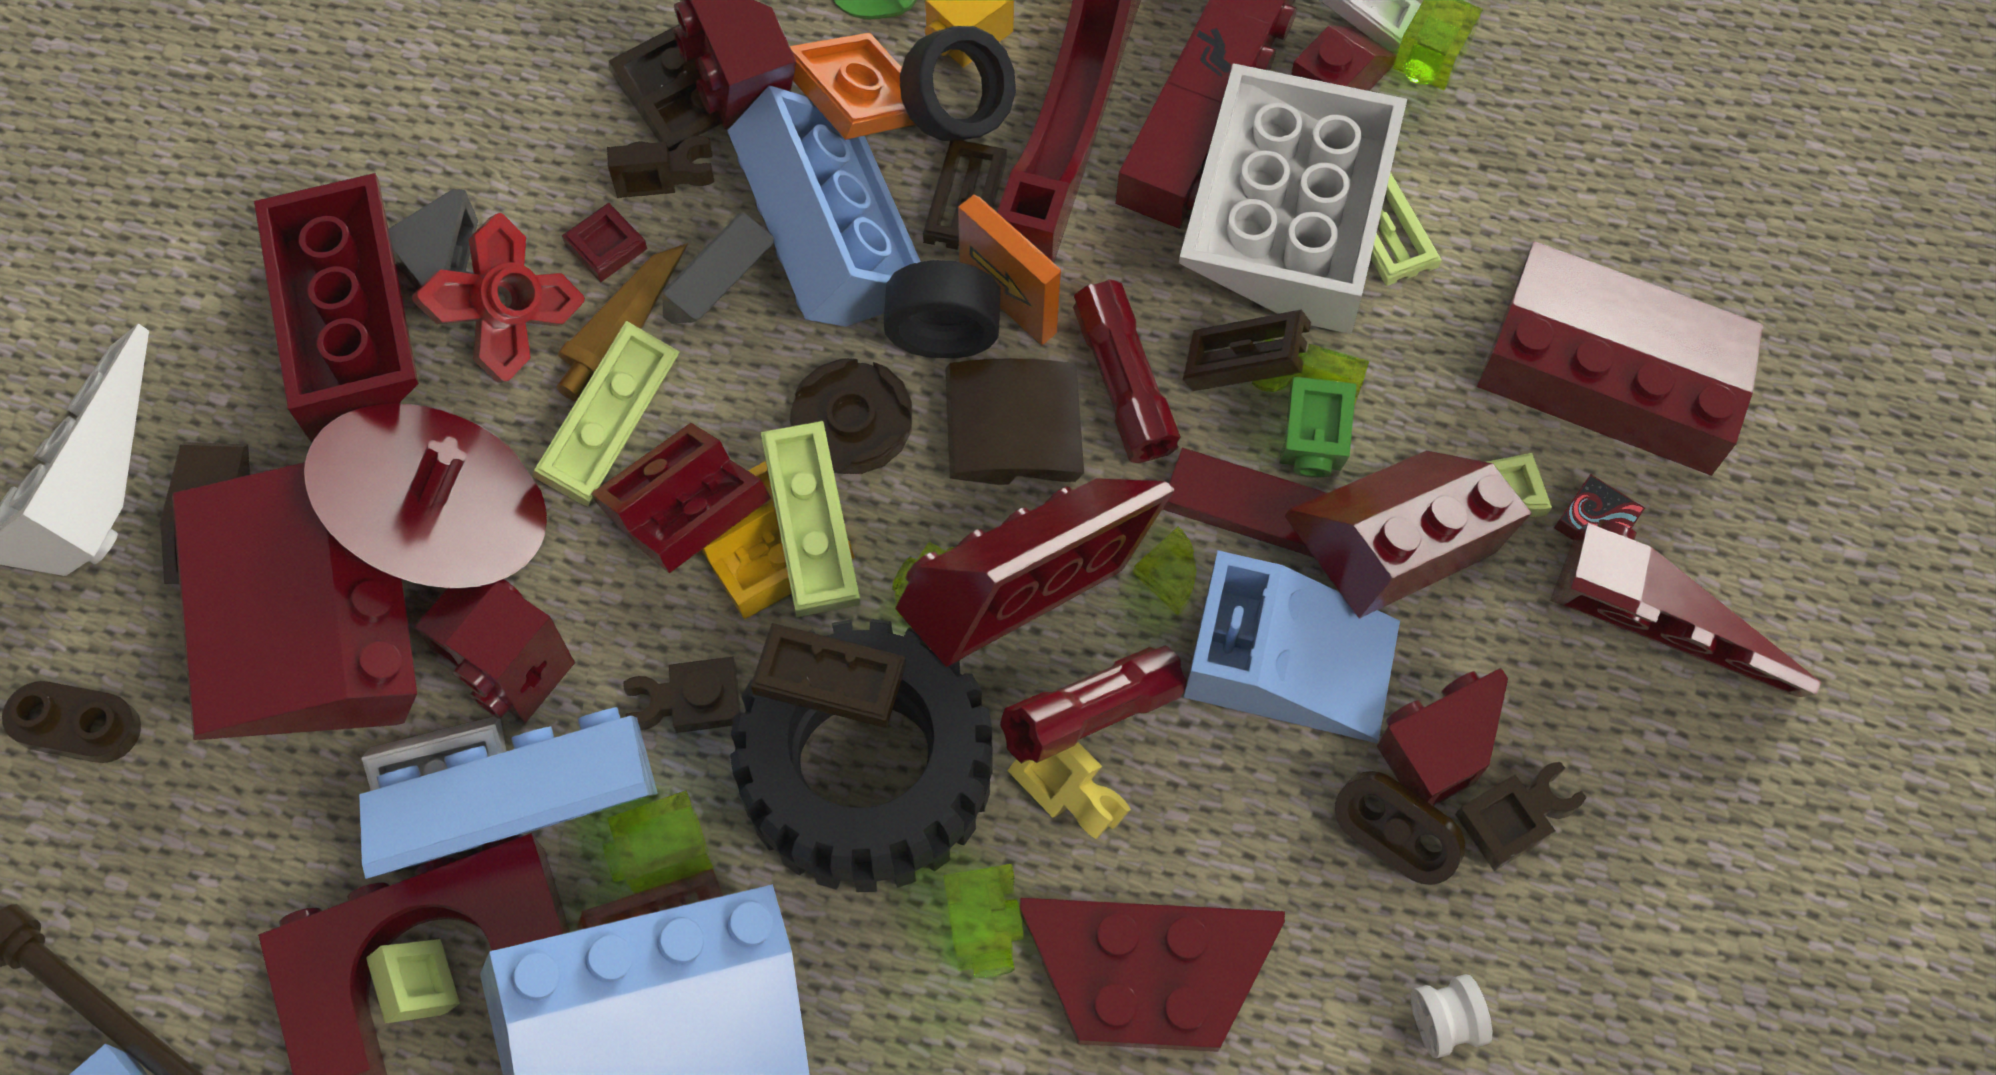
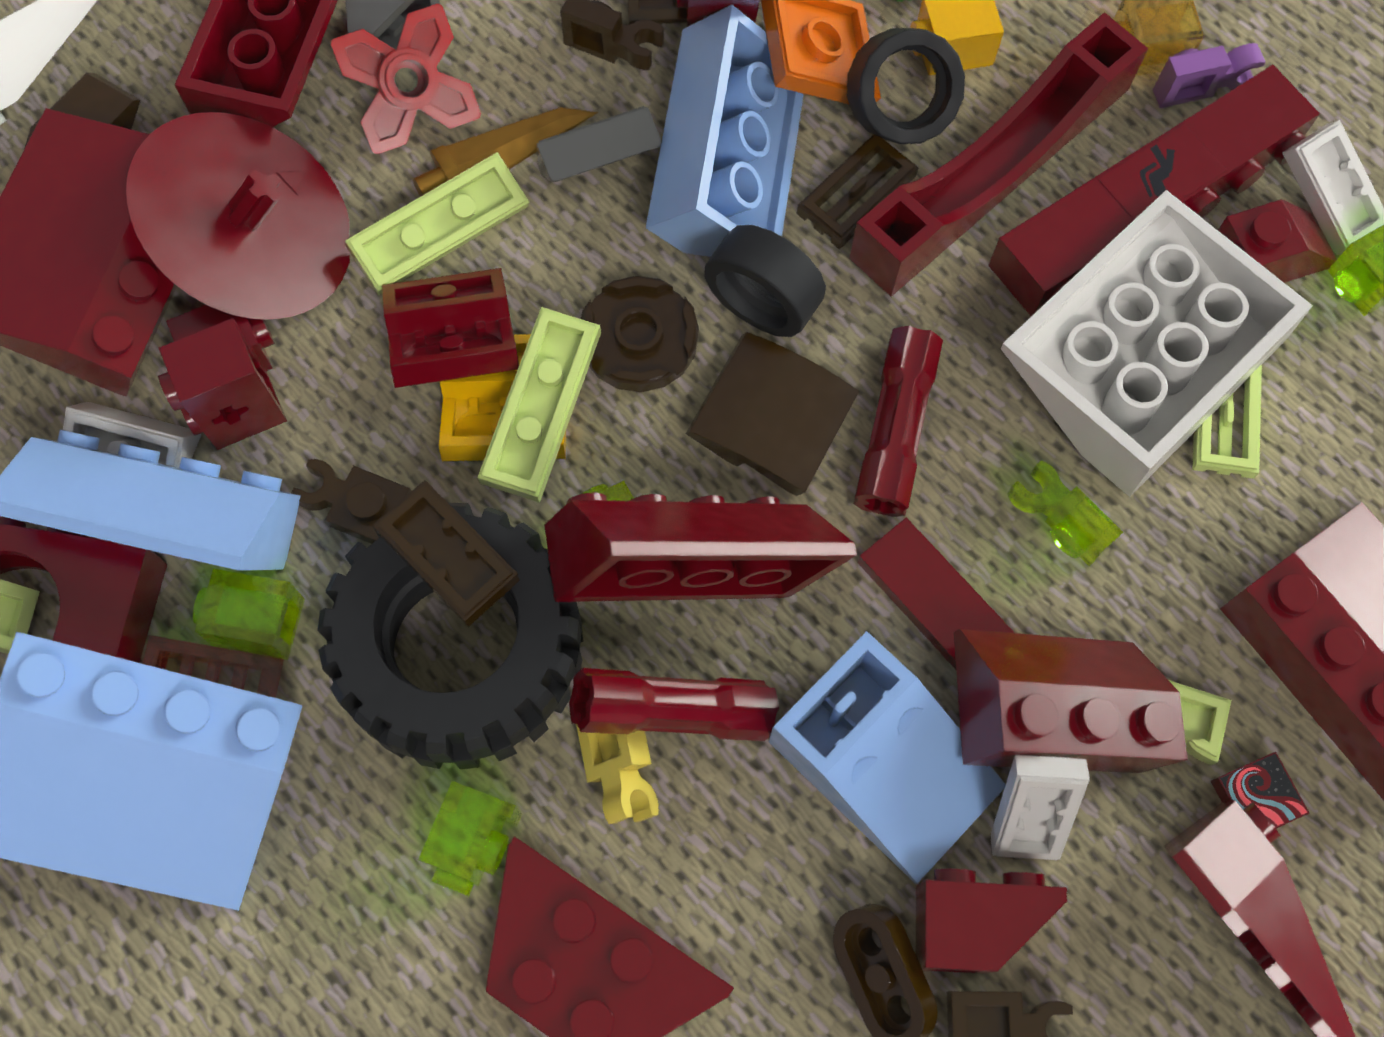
camera: 30 degrees right, 5 degrees up
dark red tile [562,203,647,283] -> none
orange tile [958,194,1061,346] -> none
clear neon green tile [1133,526,1197,615] -> none
dark brown tile [1183,309,1311,391] -> none
bright green bracket [1279,376,1356,478] -> none
none -> white plate [991,755,1090,860]

